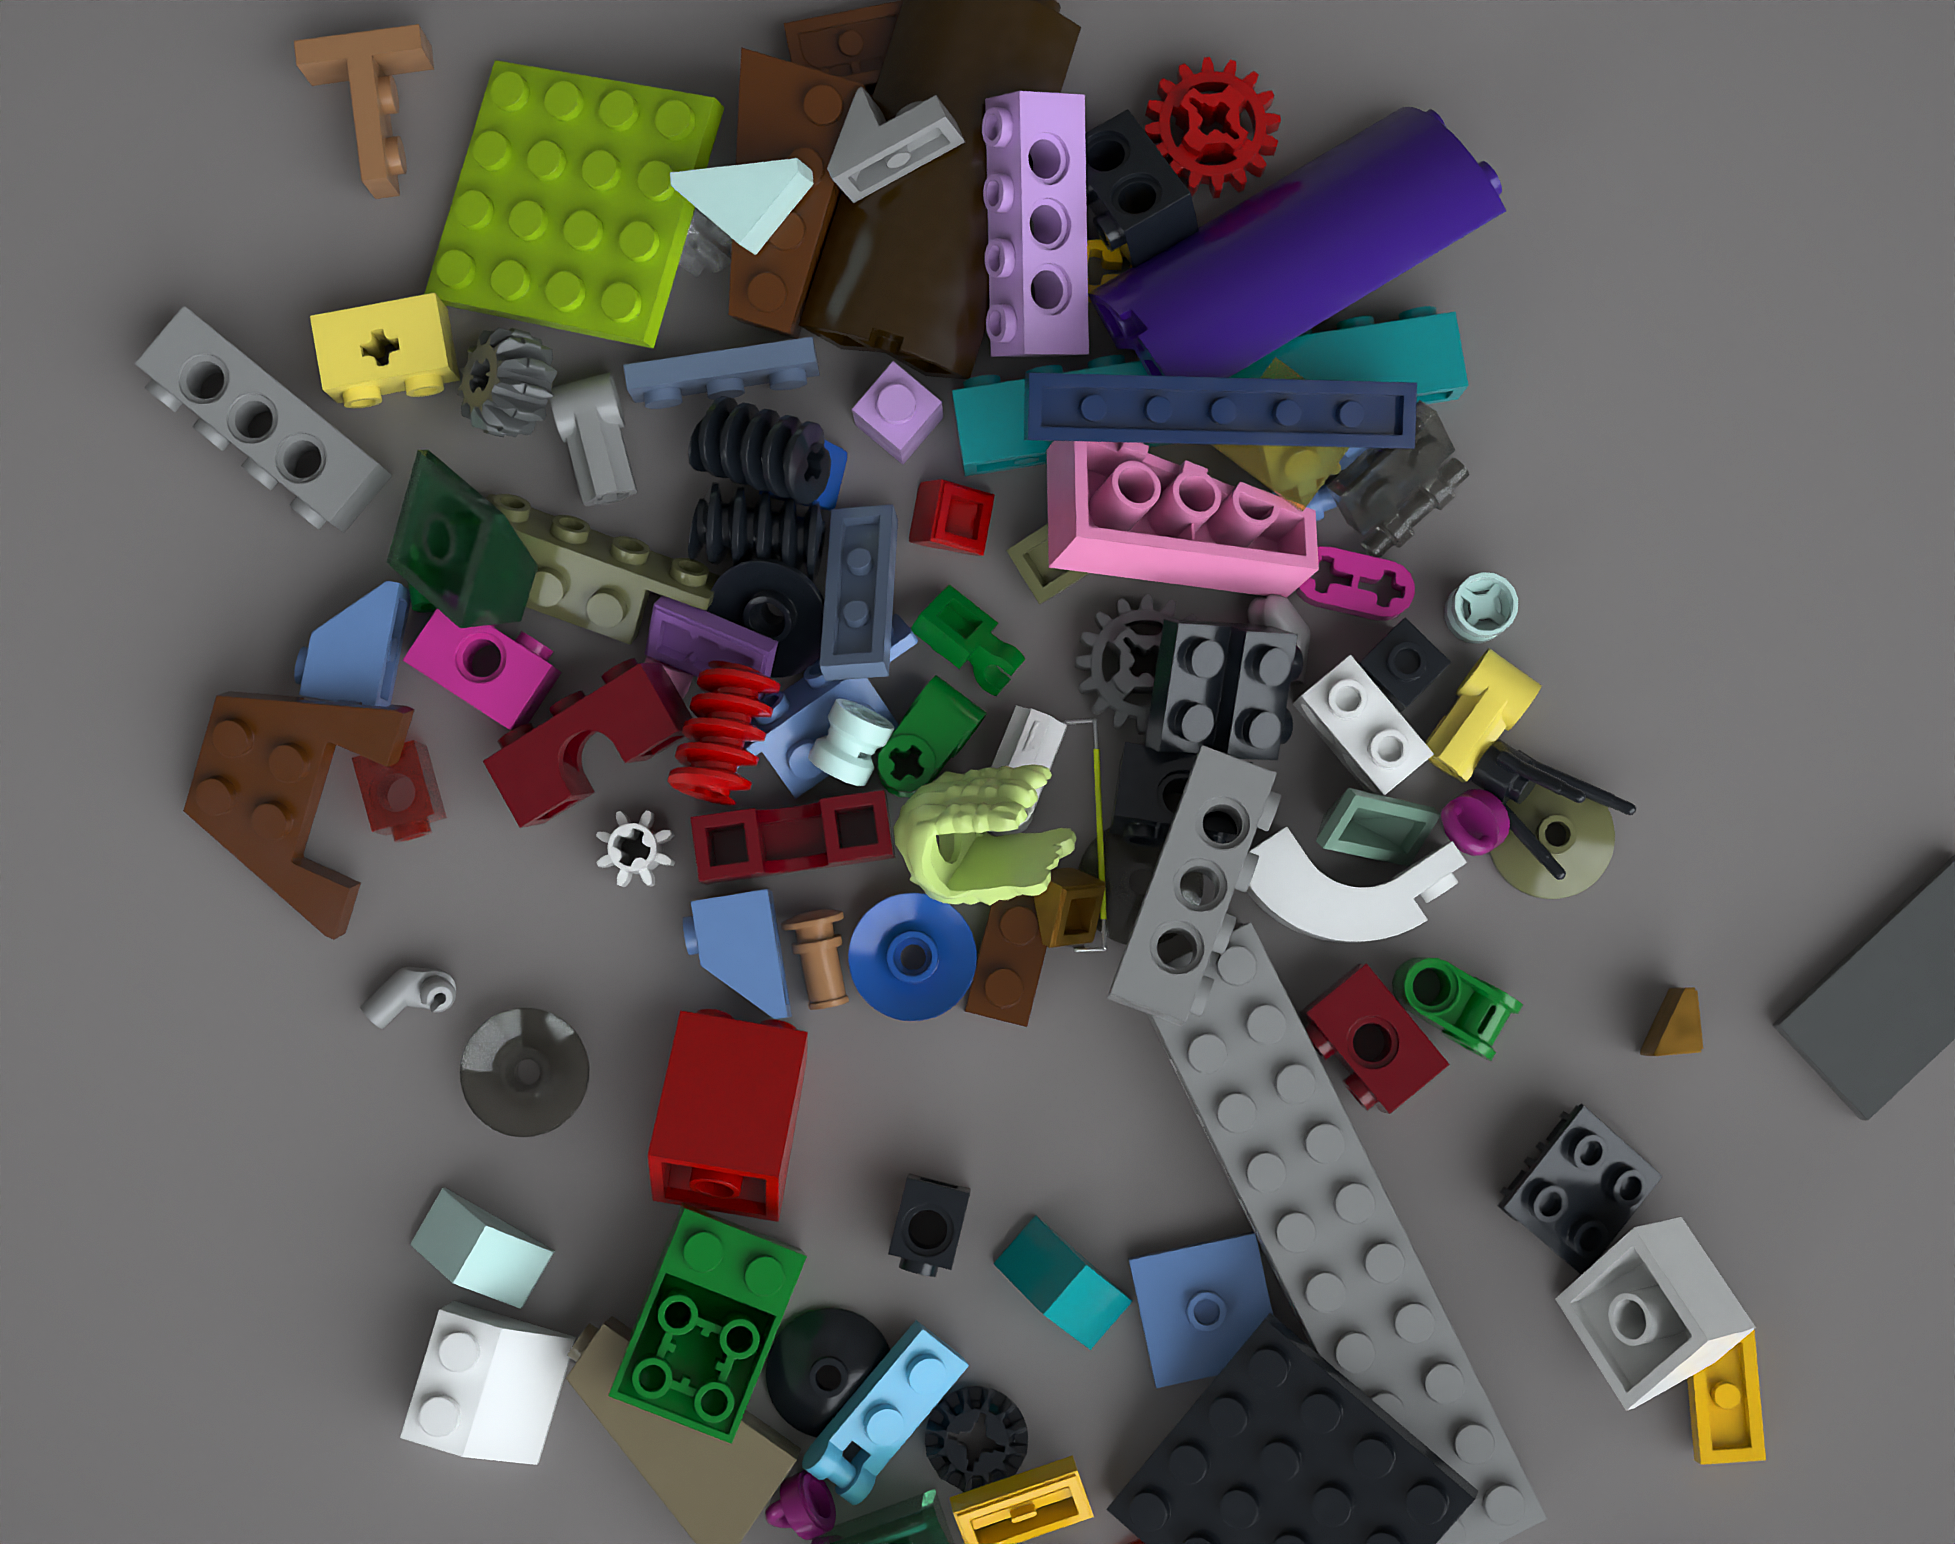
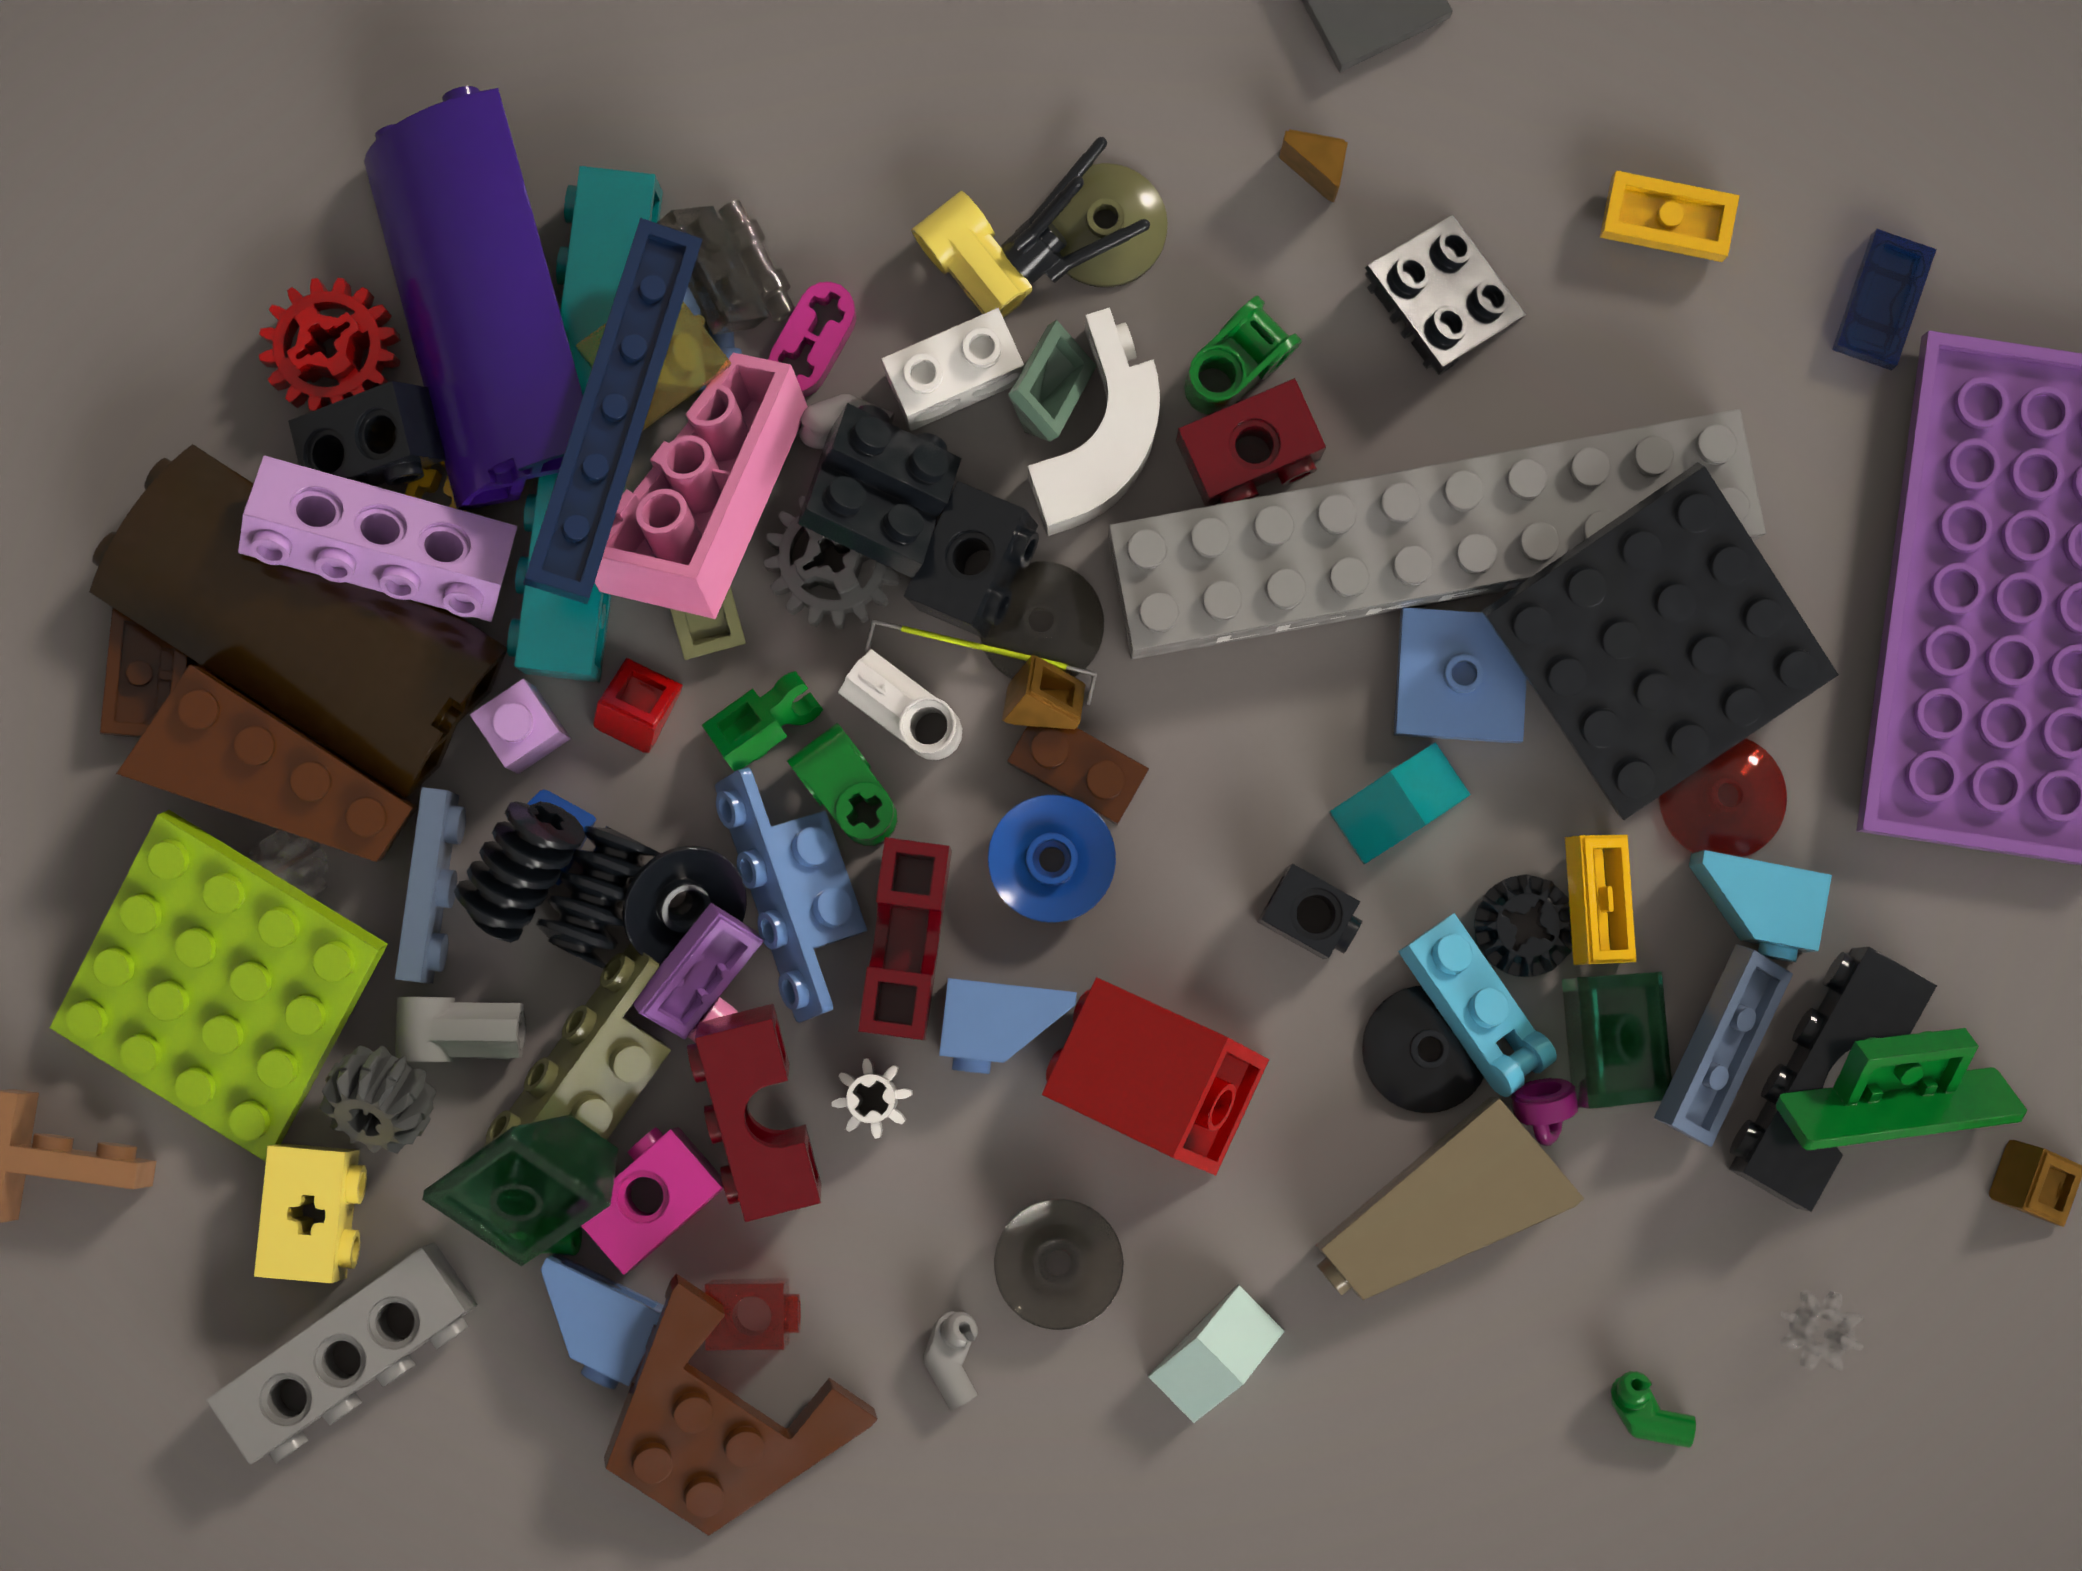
camera: 75 degrees left, 0 degrees up
white slope [400,1301,577,1465] -> none
green slope [608,1202,807,1444] -> none
red piece [667,660,781,806] -> none
light aqua slope [670,158,813,255] -> none
medium nougat pin [781,909,849,1010] -> none
light aqua wheel [808,698,894,786] -> none
sand blue plate [819,504,898,681] -> none
light grey slope [827,87,965,203] -> none
yellowish green piece [893,764,1077,906] -> none
light grey brick [1107,745,1281,1026] -> none
black brick [1358,617,1451,713] -> none
magenta tile [1441,789,1510,856] -> none
light aqua wheel [1444,572,1518,644] -> none
white slope [1555,1217,1756,1411] -> none

